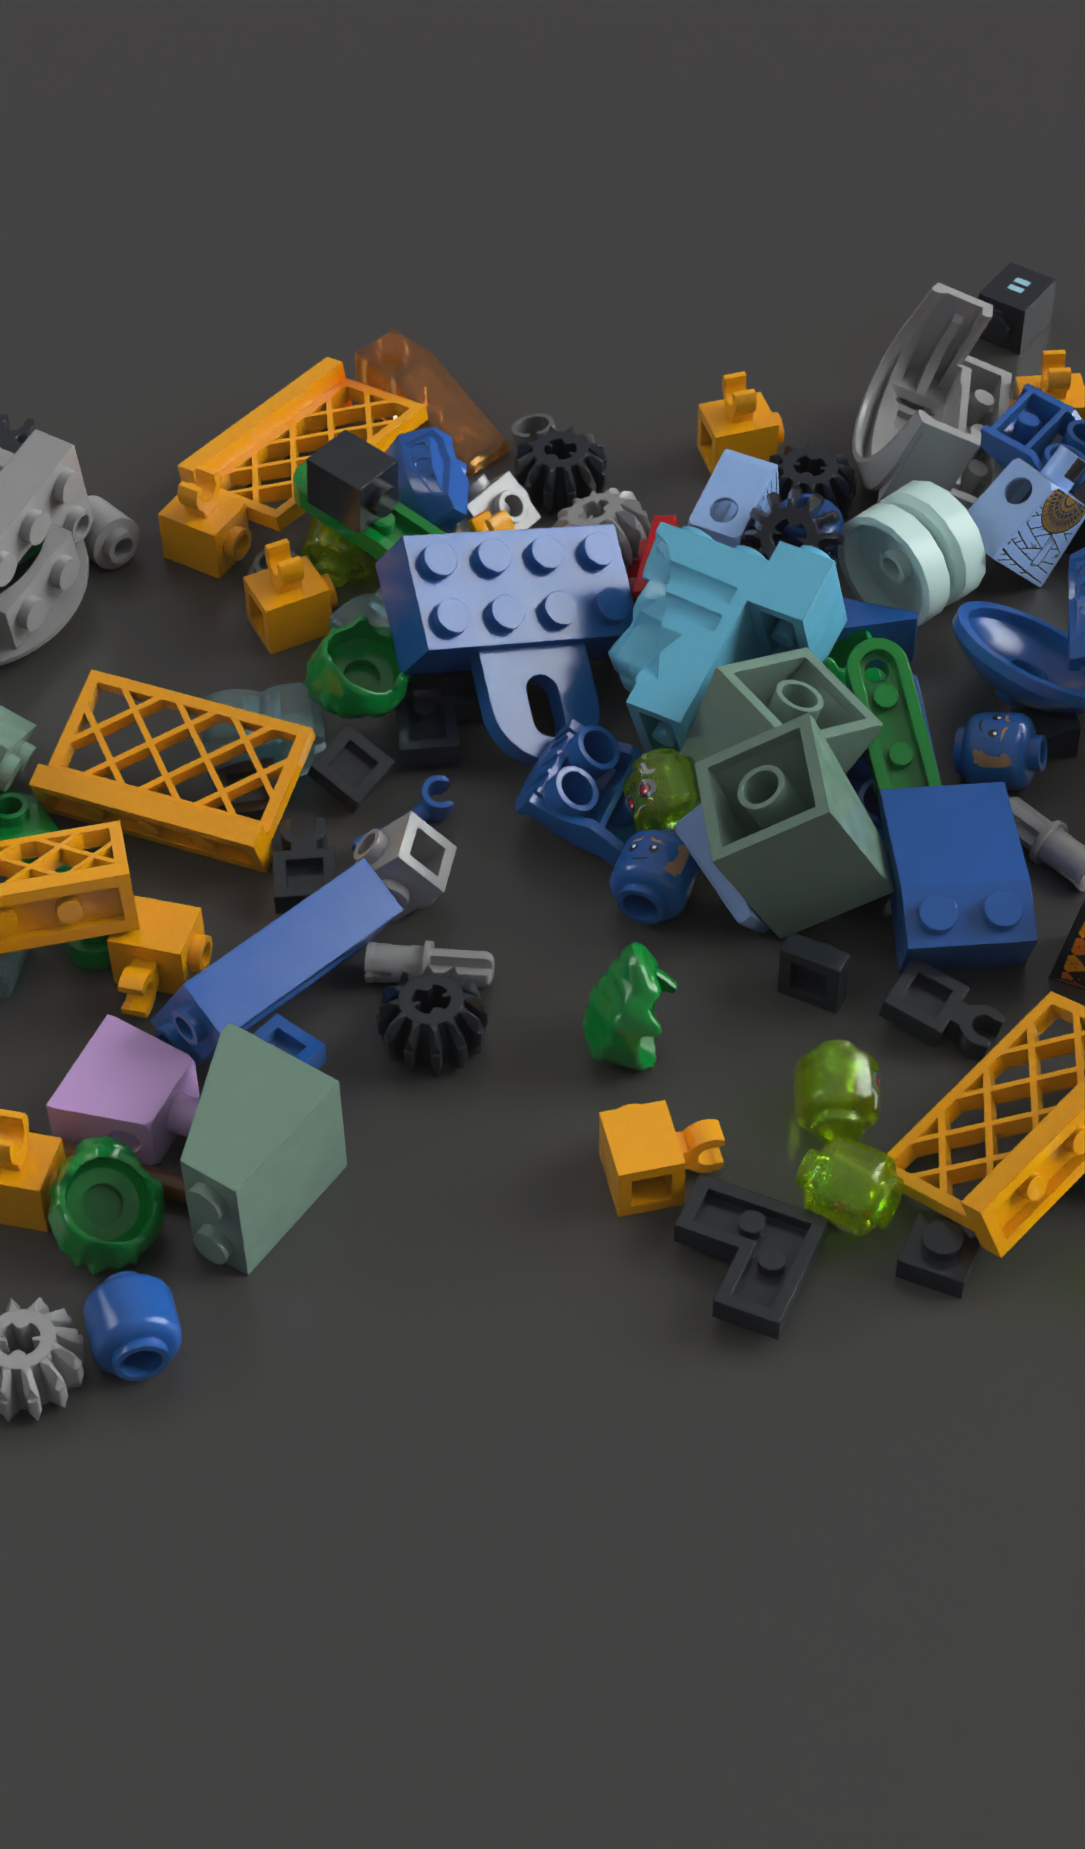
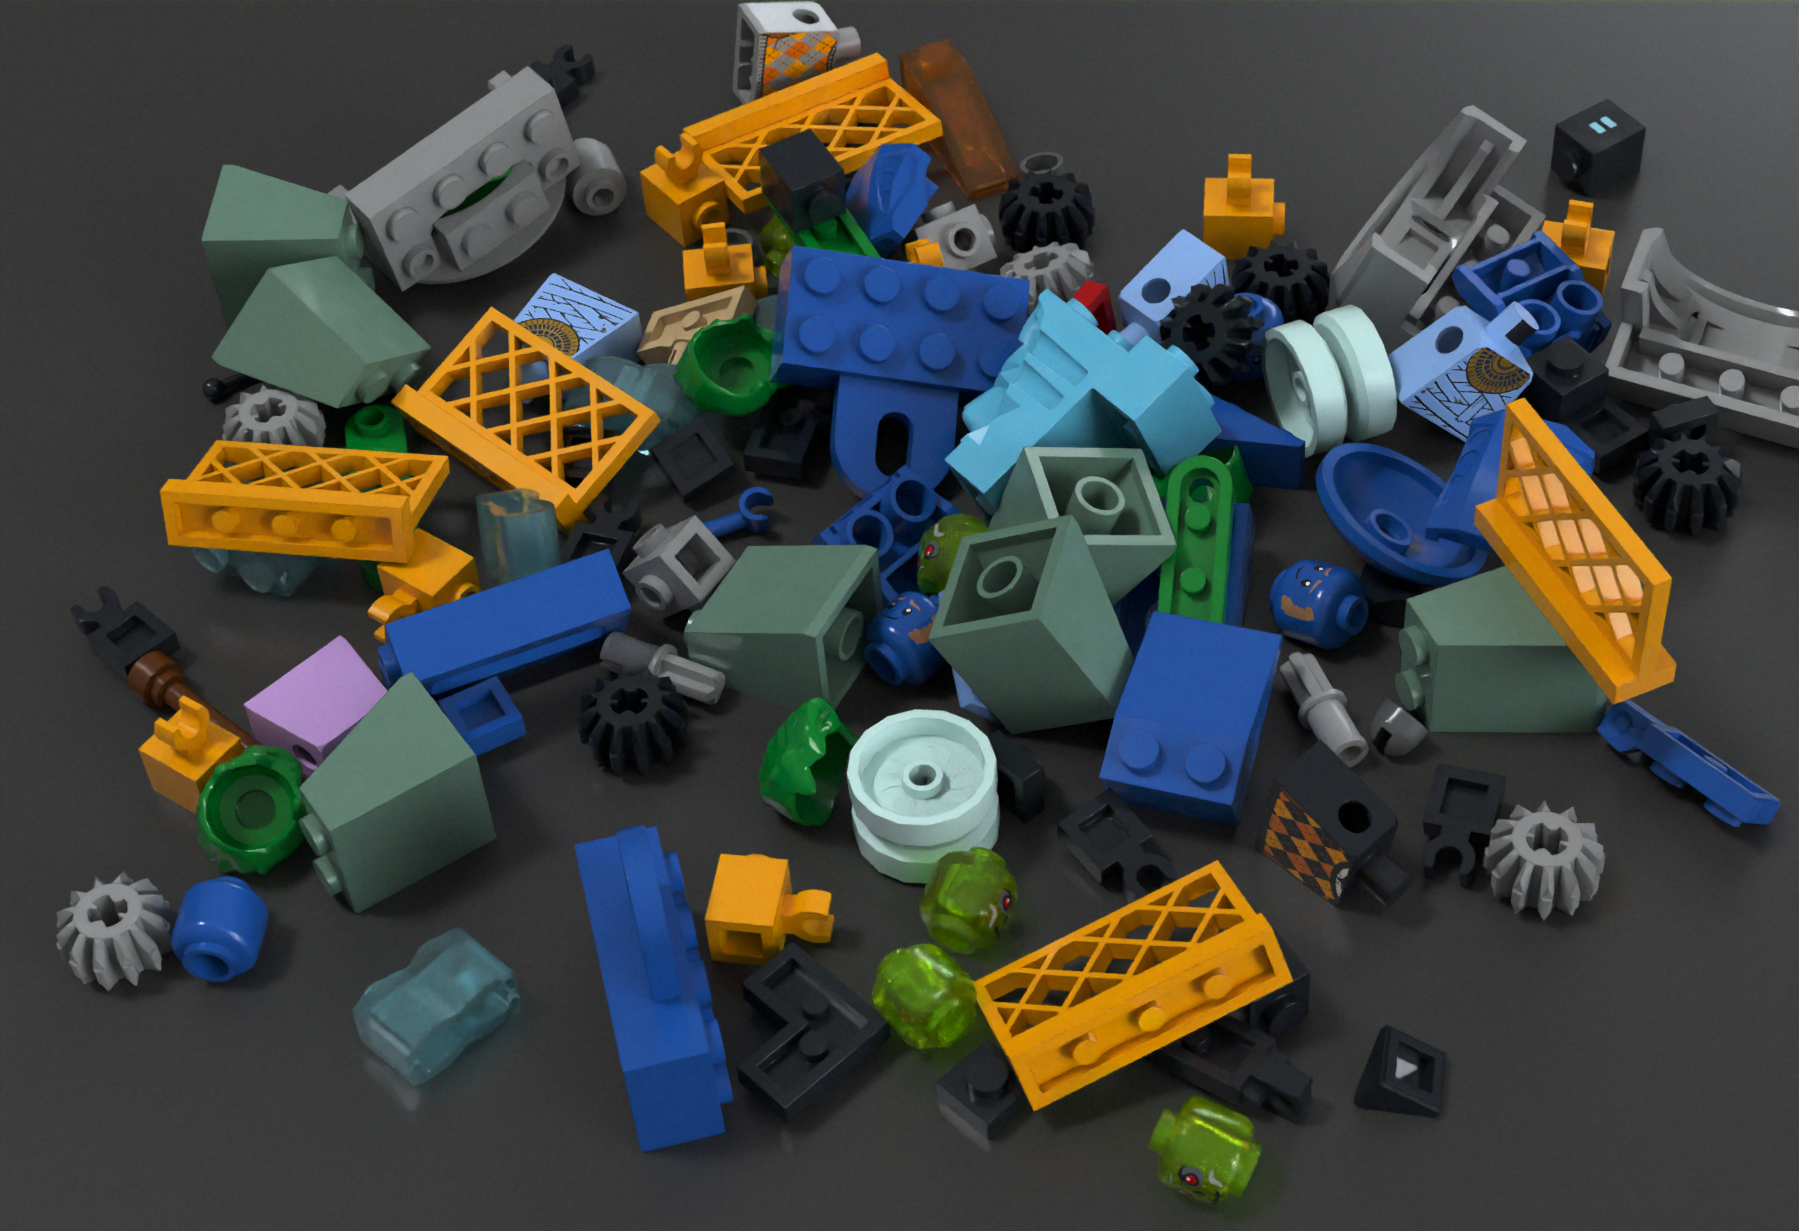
camera: 25 degrees right, 0 degrees up
none -> clear light blue brick [352,927,521,1086]
none -> clear light blue brick [476,488,561,585]
none -> light blue torso [504,273,643,404]
none -> blue brick [574,824,734,1153]
none -> tan plate [636,285,758,383]
none -> sand green slope [684,545,883,711]
none -> light grey torso [732,1,861,105]
none -> light aqua wheel [847,709,1000,884]

